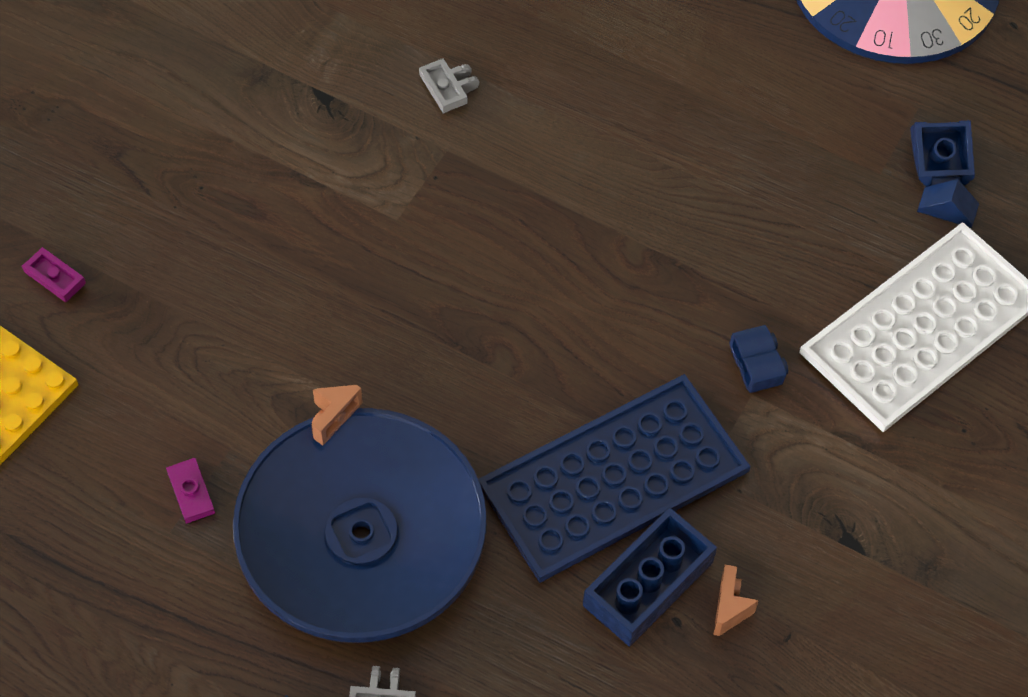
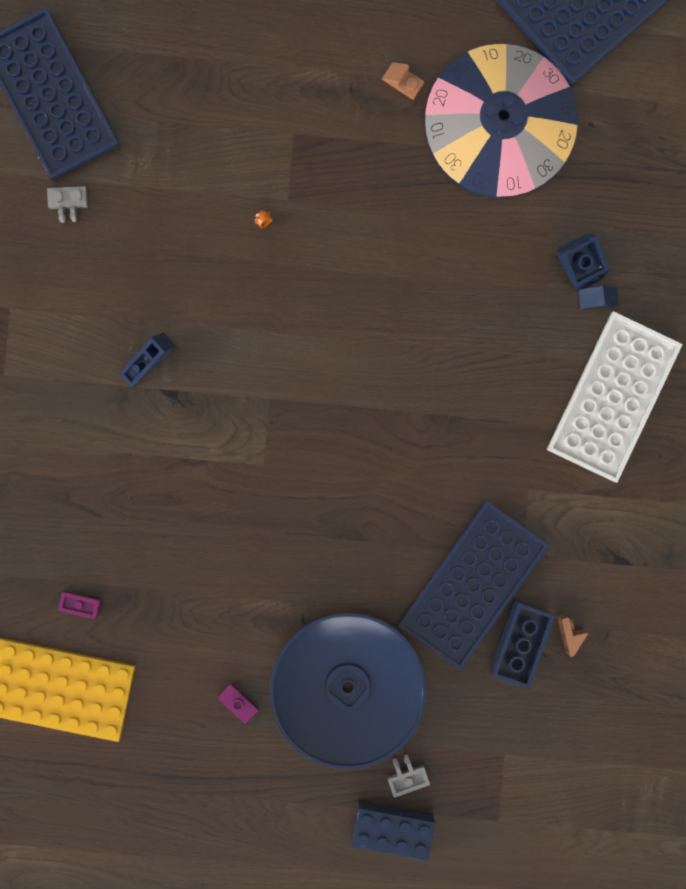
camera: 20 degrees left, 30 degrees up
nougat slope [311,385,363,445] -> none
light grey hinge [419,59,480,113] -> none
dark blue brick [729,325,788,393] -> none
none -> dark blue slope [119,332,176,387]

